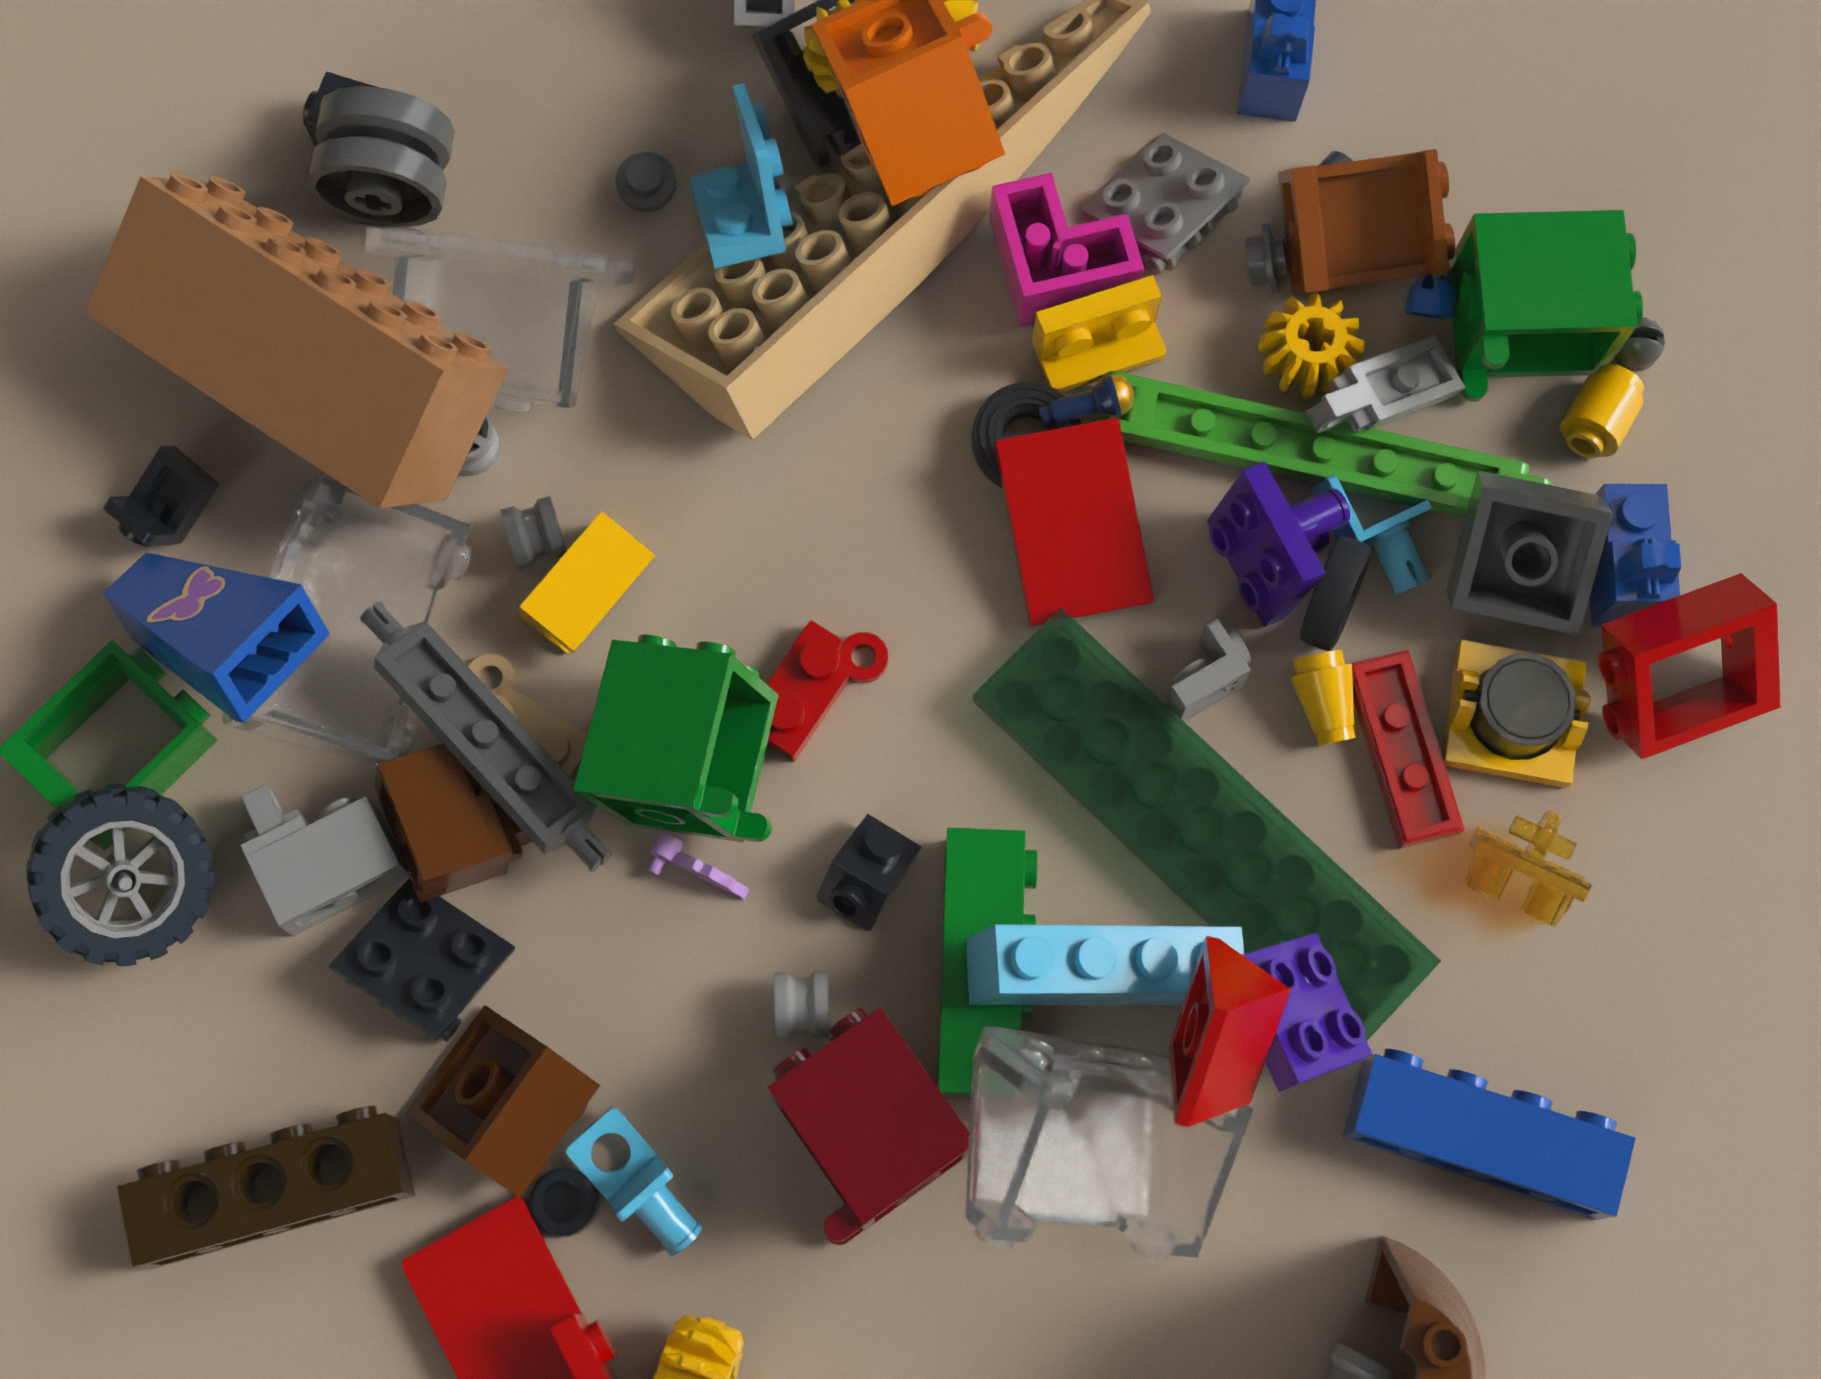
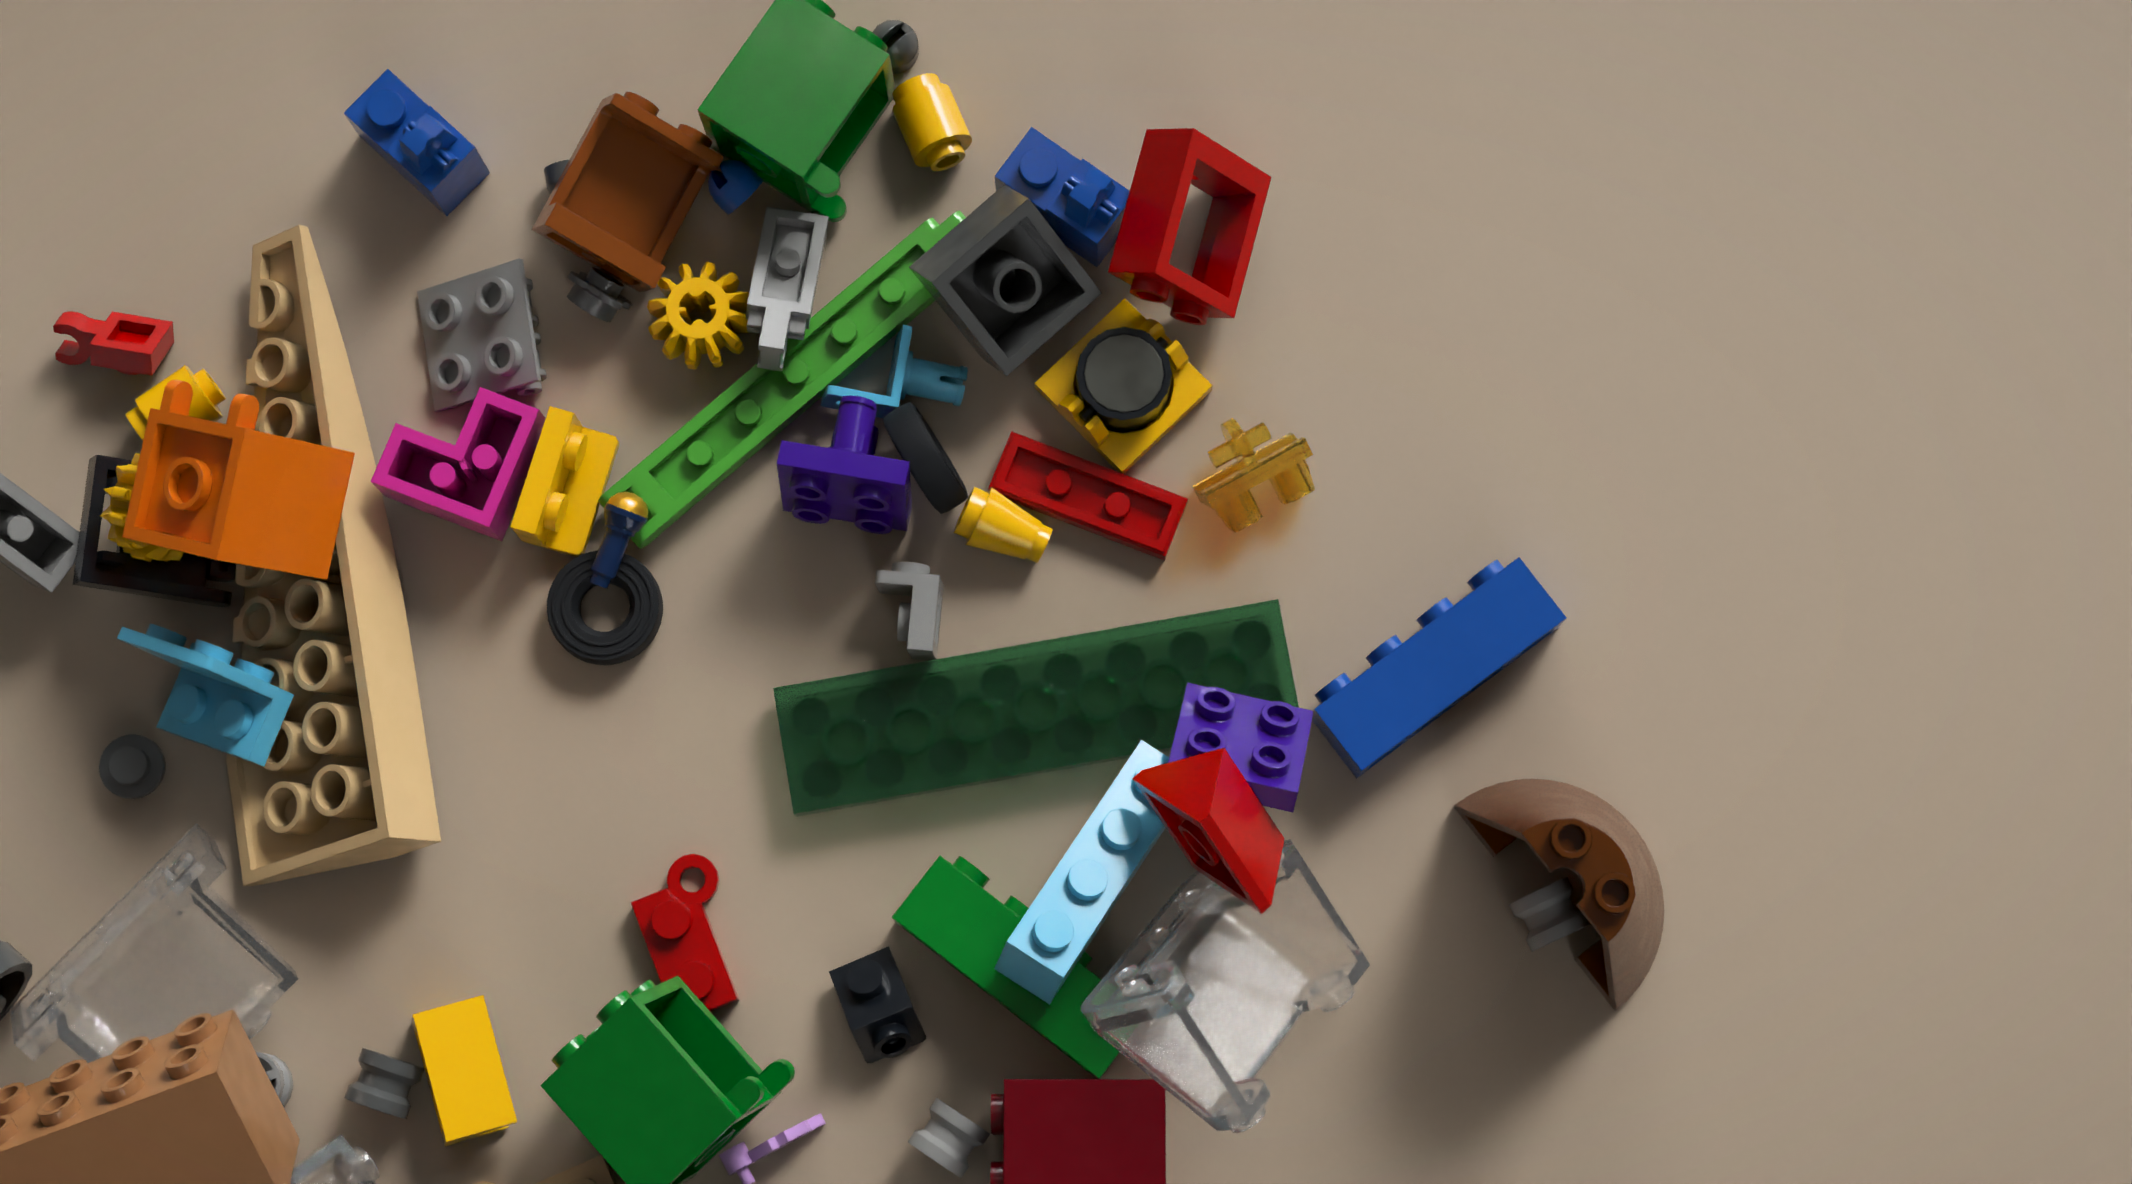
camera: 50 degrees left, 5 degrees up
red tile [994,417,1155,627] -> none

